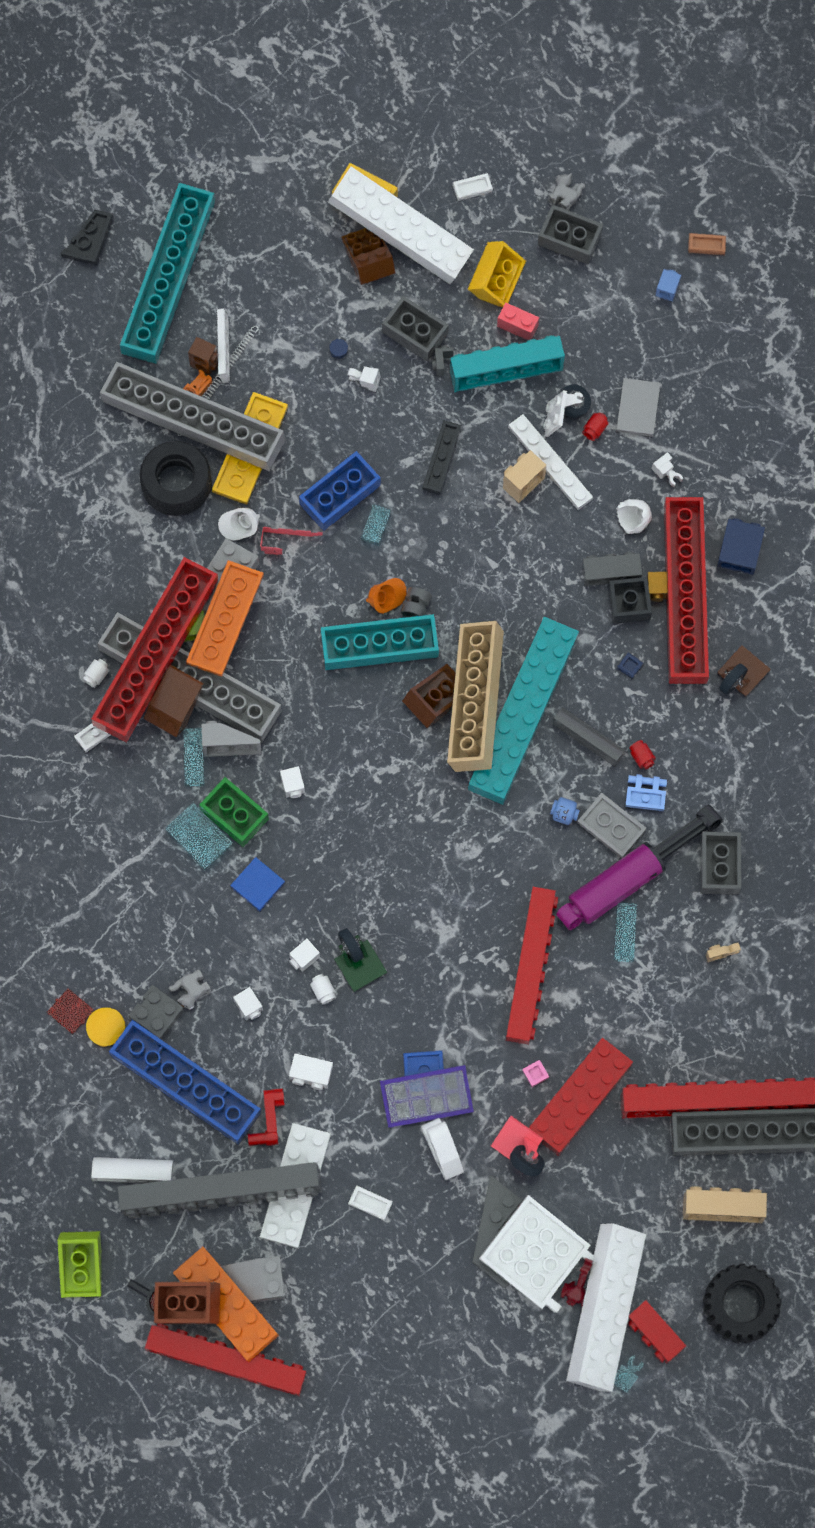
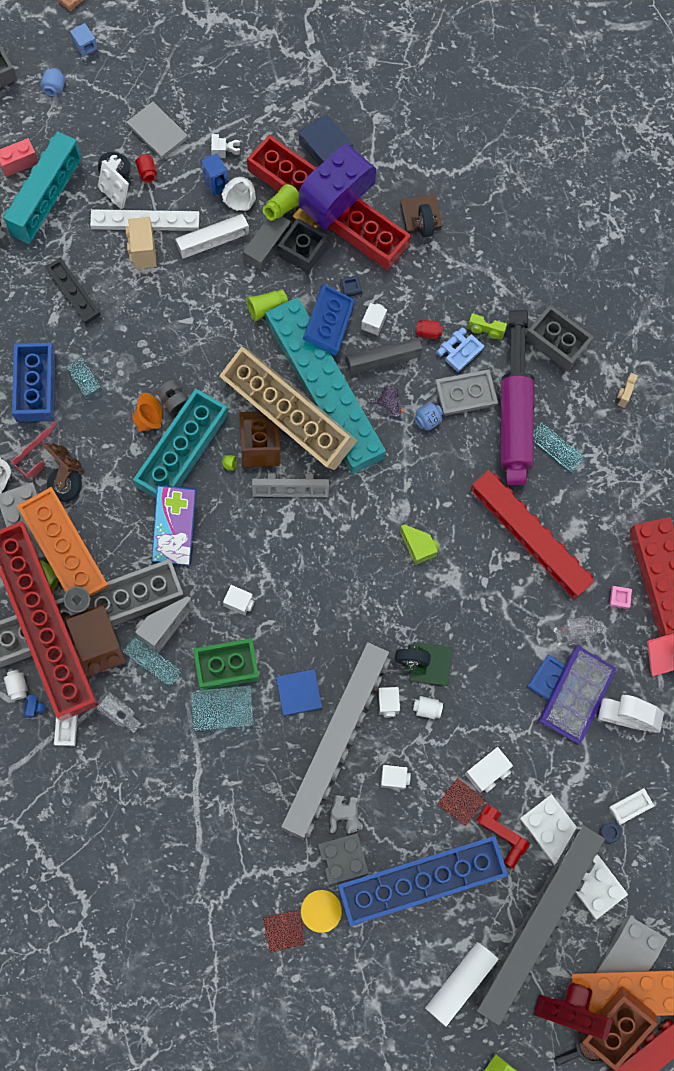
camera: 55 degrees left, 0 degrees up
none -> blue tile [22,695,45,718]
none -> medium blue head [40,68,66,96]
none -> plate [42,442,85,502]
none -> dark grey wheel [63,587,90,613]
none -> clear torso [97,692,142,733]
none -> tile [151,485,197,566]
none -> white brick [174,214,249,259]
none -> blue brick [201,153,228,196]
none -> lime hinge [222,455,237,471]
none -> lime plant [246,289,288,322]
none -> light grey hinge [252,473,329,497]
none -> lime plant [263,184,299,221]
none -> light grey brick [281,642,391,840]
none -> dark purple brick [299,144,376,230]
none -> blue tile [303,284,355,356]
none -> white brick [361,303,387,336]
none -> clear purple animal [370,386,404,416]
none -> lime slope [400,525,439,565]
none -> clear red piece [438,778,485,826]
none -> lime piece [467,311,507,339]
none -> dark red plate [534,983,613,1041]
none -> clear torso [554,616,604,647]
none -> dark blue tile [599,823,621,844]

